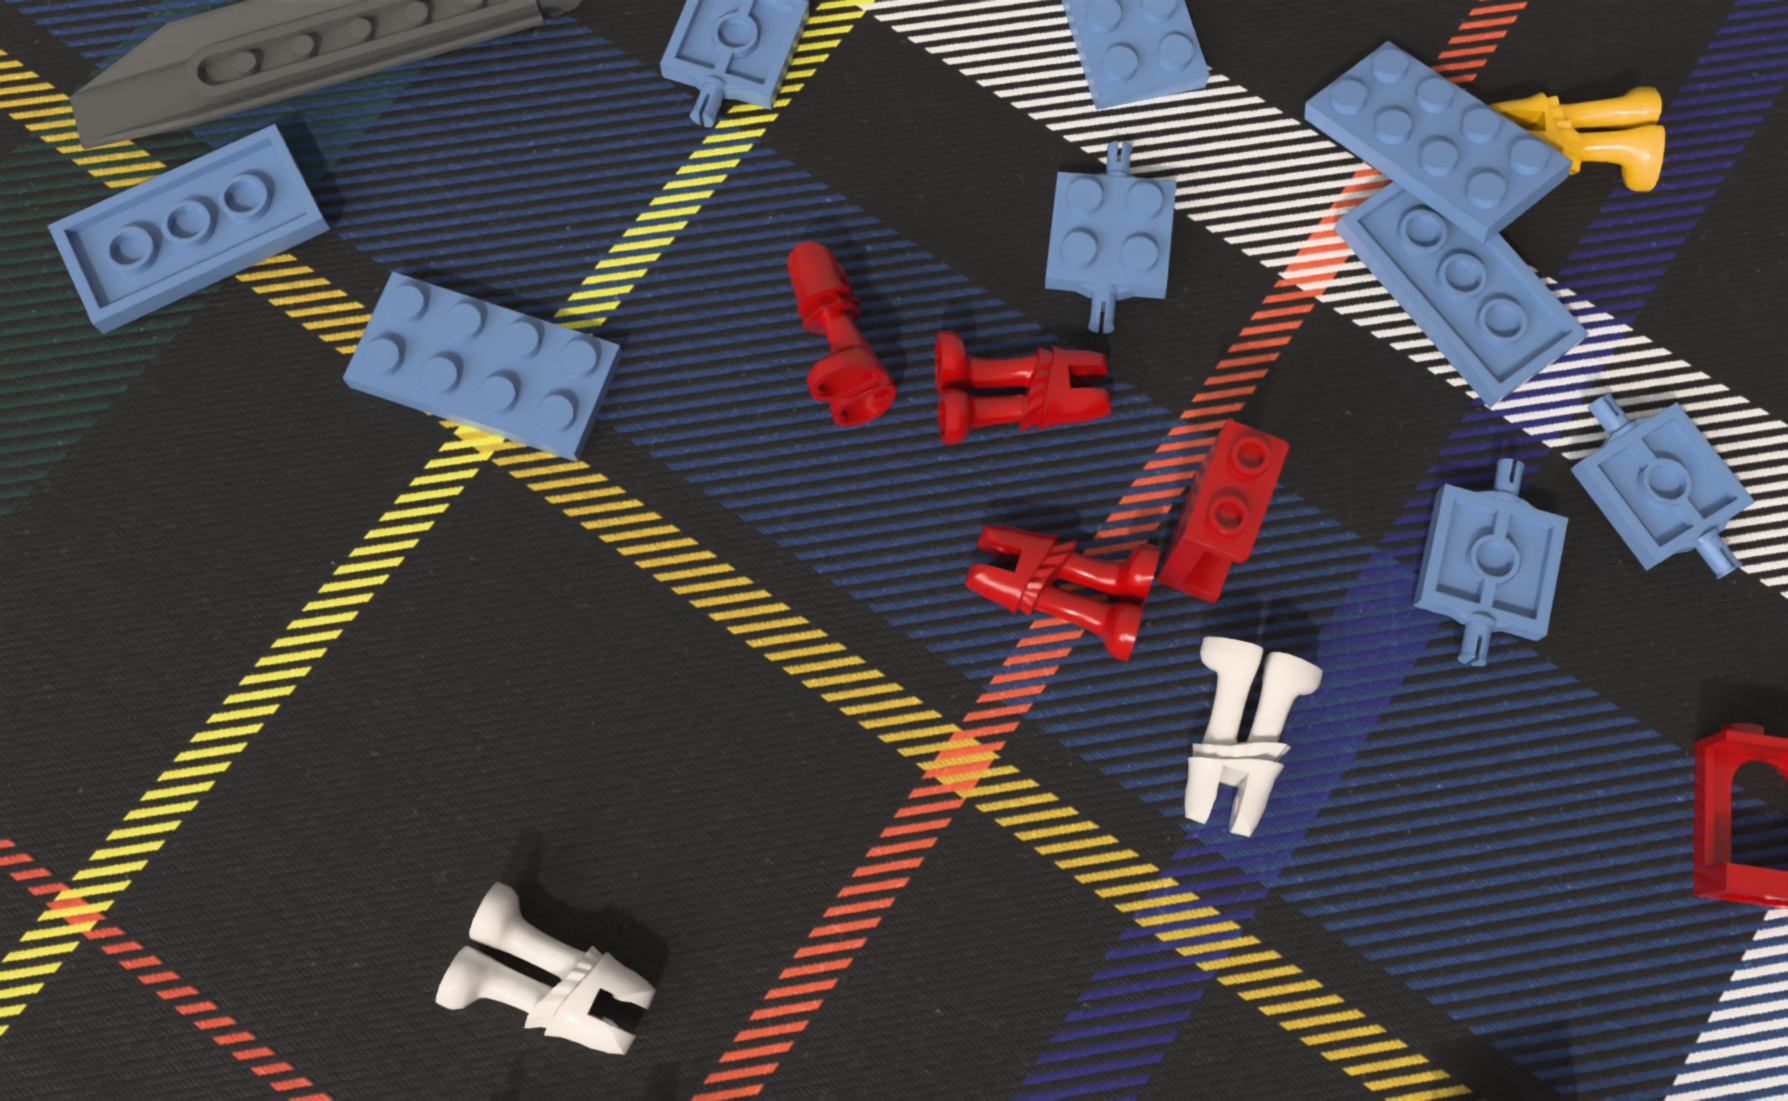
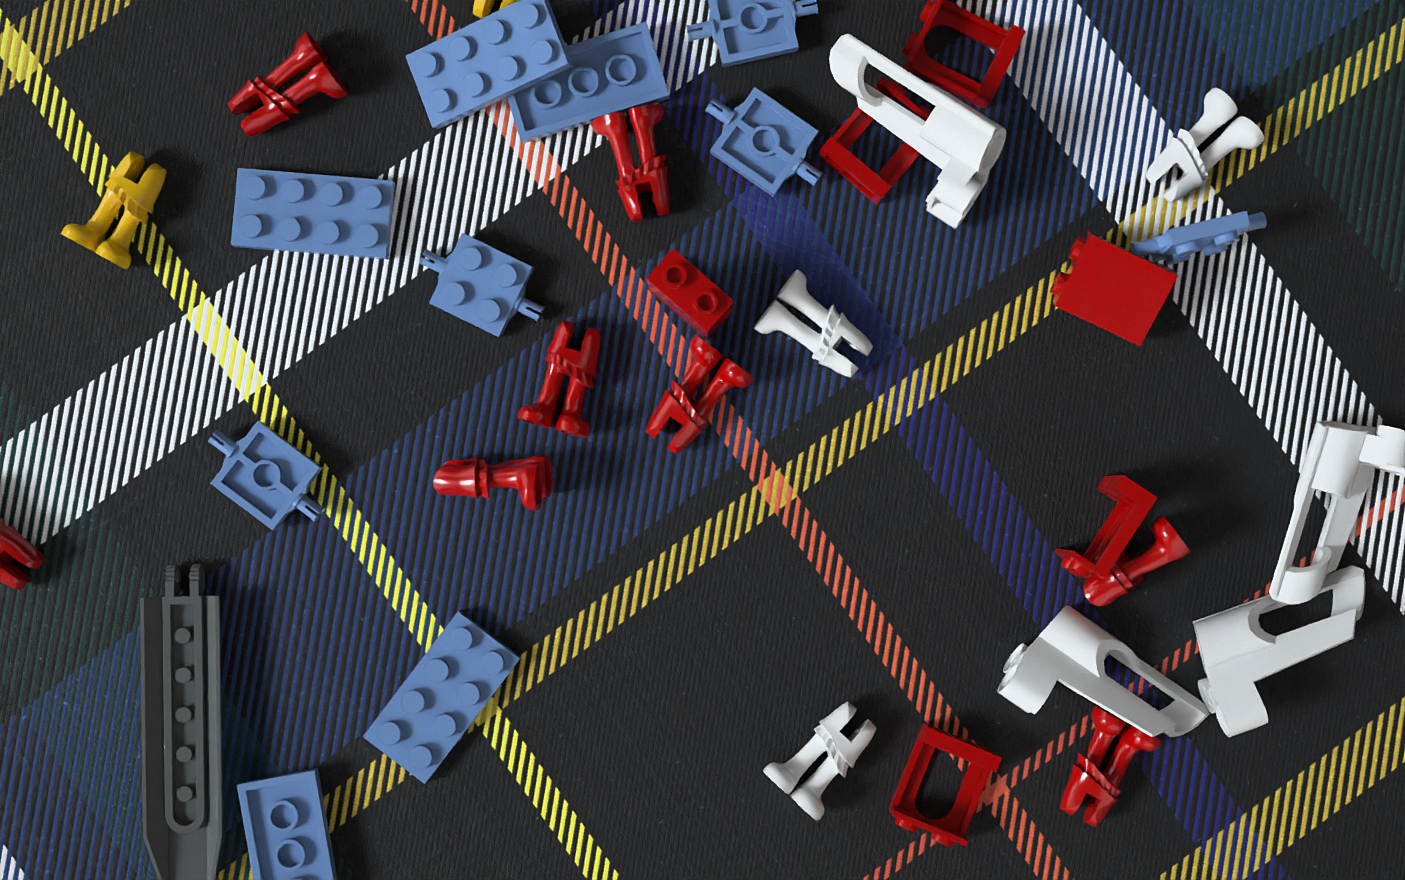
camera: 70 degrees left, 15 degrees up
none -> red piece [591,104,671,222]
none -> red panel [818,77,932,205]
none -> white panel [829,34,1006,229]

